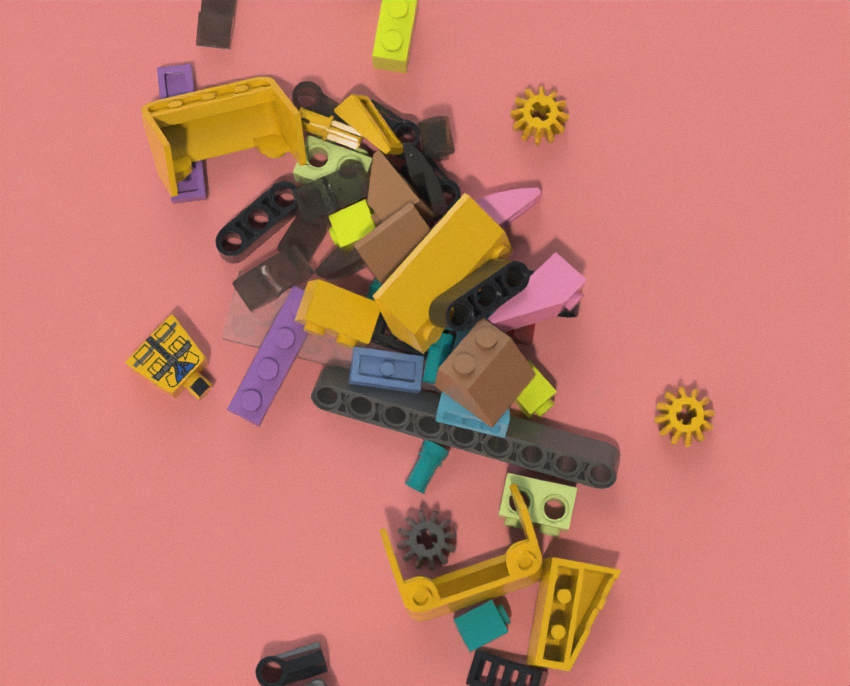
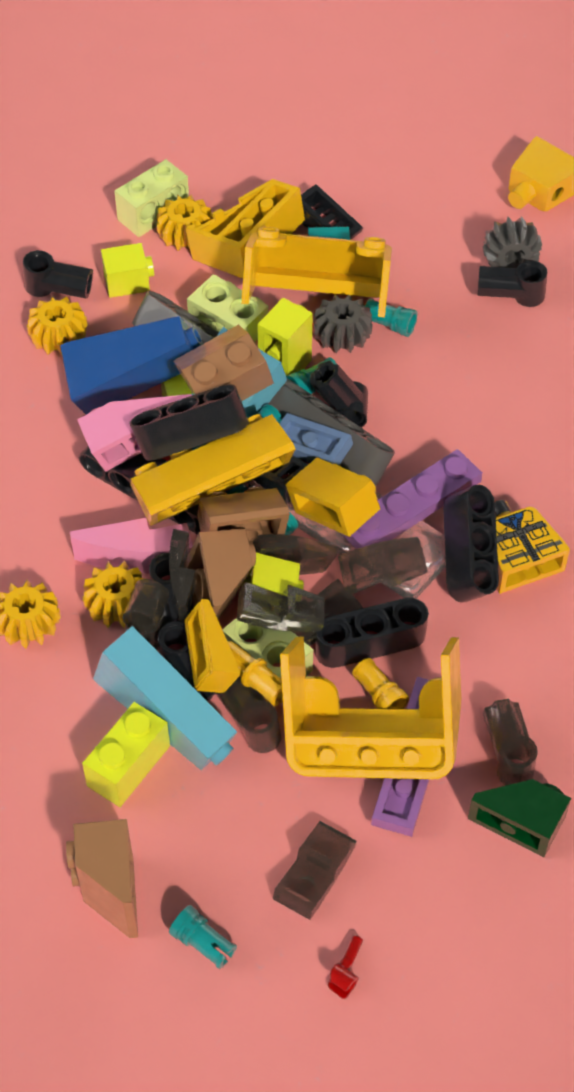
camera: 155 degrees left, 25 degrees down
none -> black piece [23,250,93,299]
none -> blue slope [60,316,203,415]
none -> yellow gear [83,560,149,628]
none -> medium azure slope [93,626,237,770]
none -> neon yellow brick [101,243,154,298]
none -> yellowish green brick [114,159,189,237]
none -> yellow gear [156,195,213,251]
none -> neon yellow brick [258,298,313,376]
none -> black piece [310,360,368,428]
none -> yellow pin [352,658,409,709]
none -> teal pin [365,298,418,337]
none -> black beam [443,484,499,603]
none -> dark green slope [468,779,571,857]
none -> clear smoke piece [483,699,538,785]

